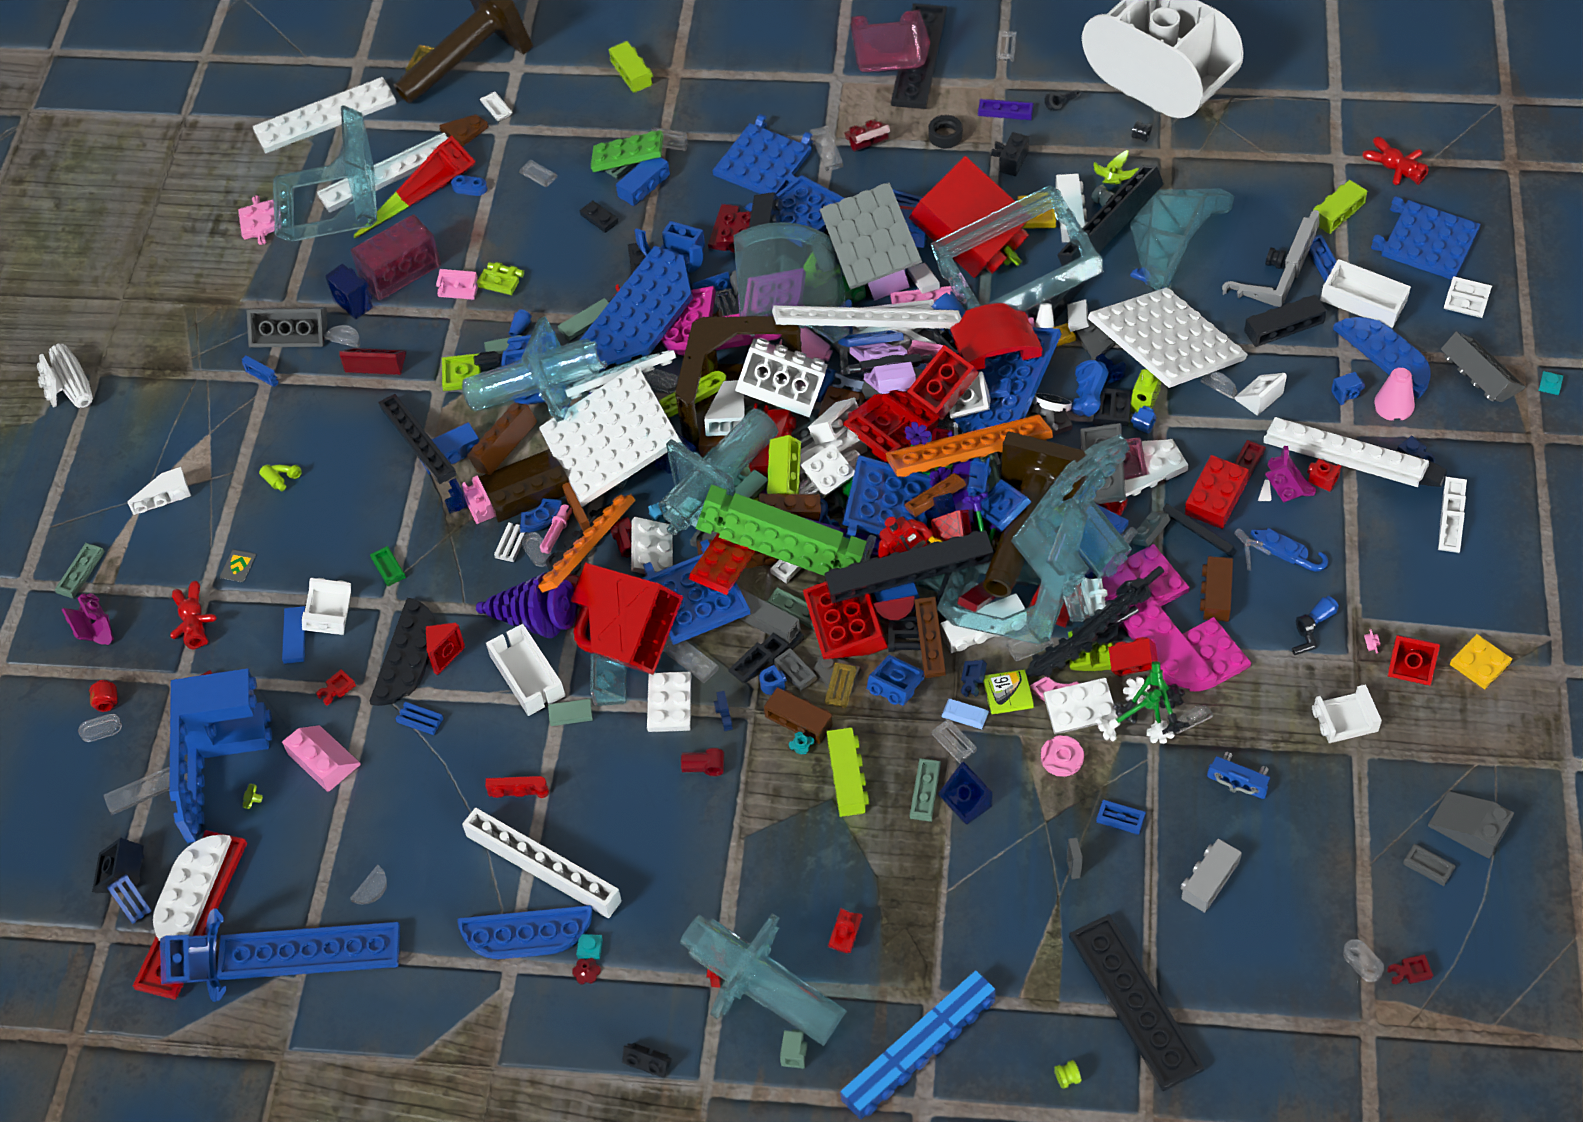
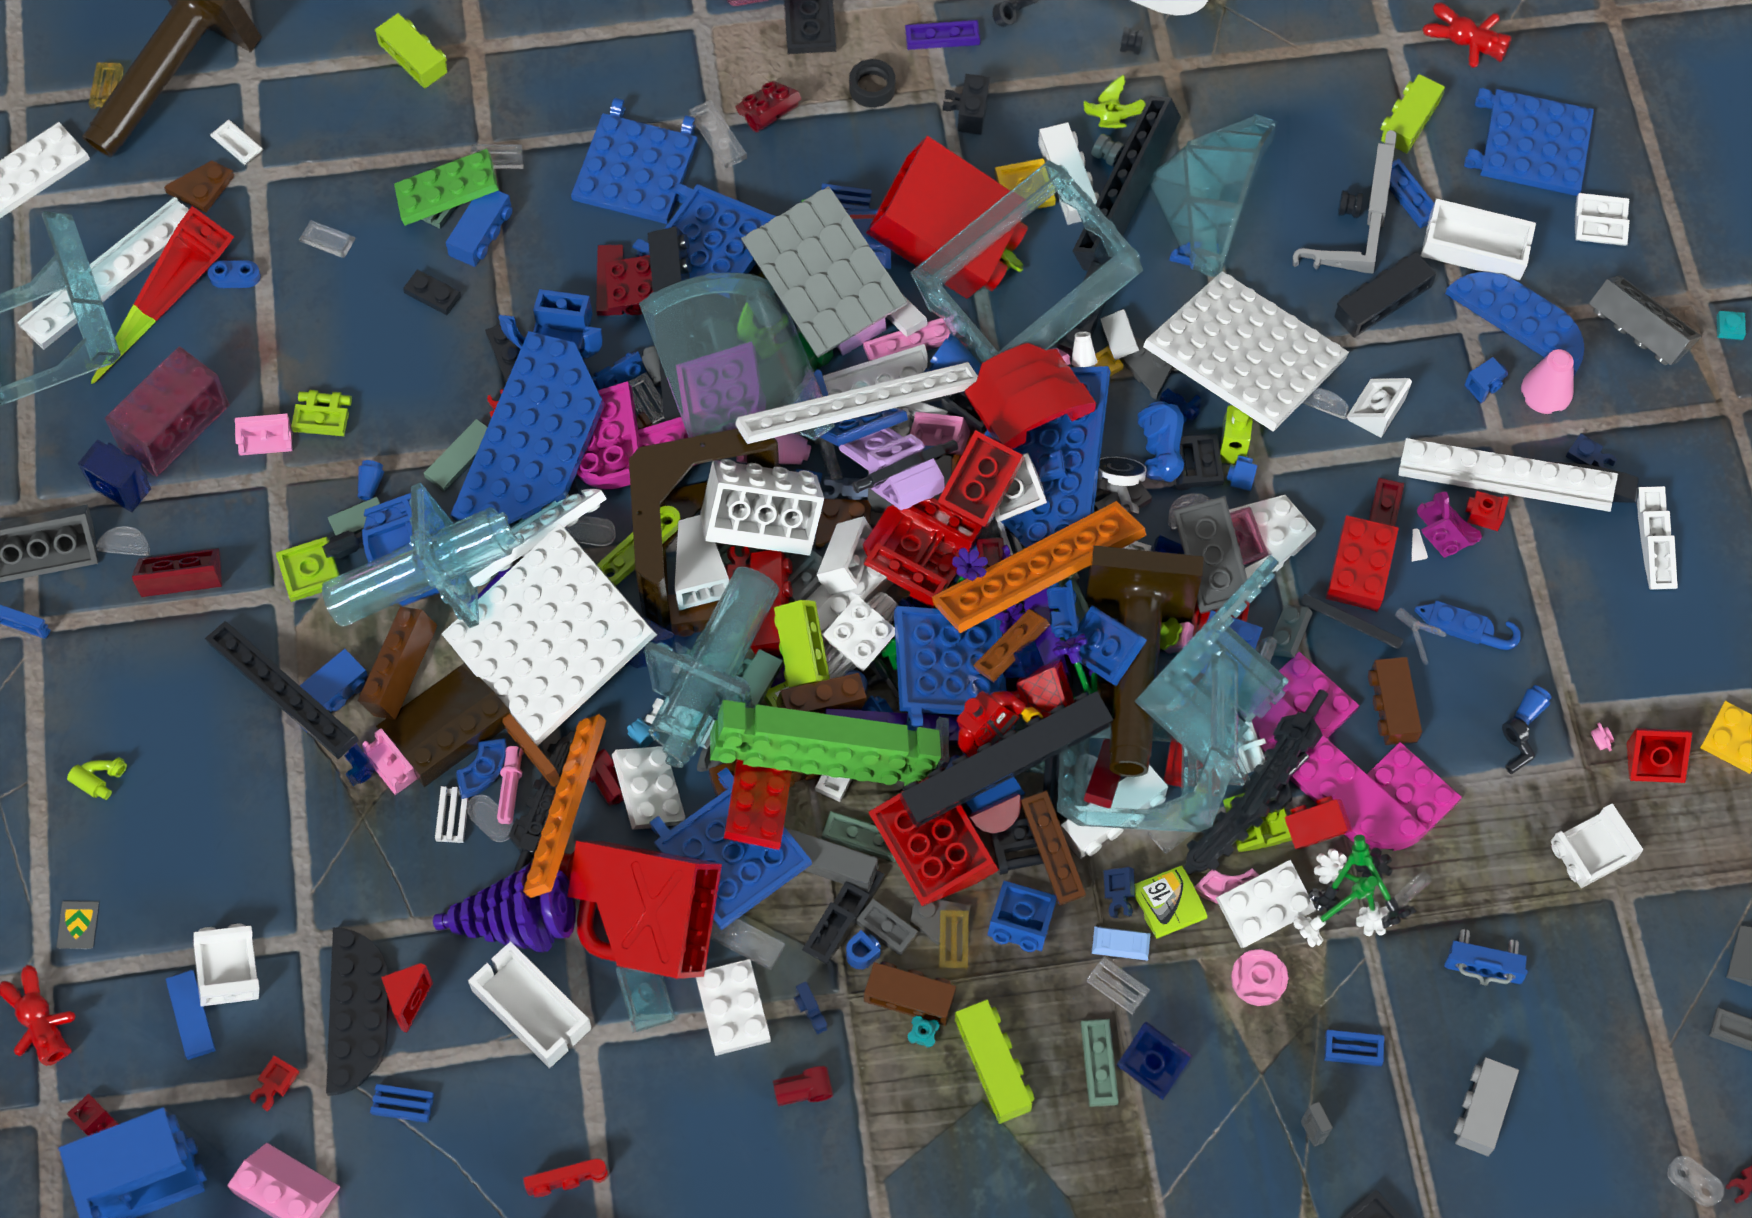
camera: 20 degrees left, 10 degrees up
green tile [370,546,406,587] -> none
sand green tile [548,699,593,726] -> none

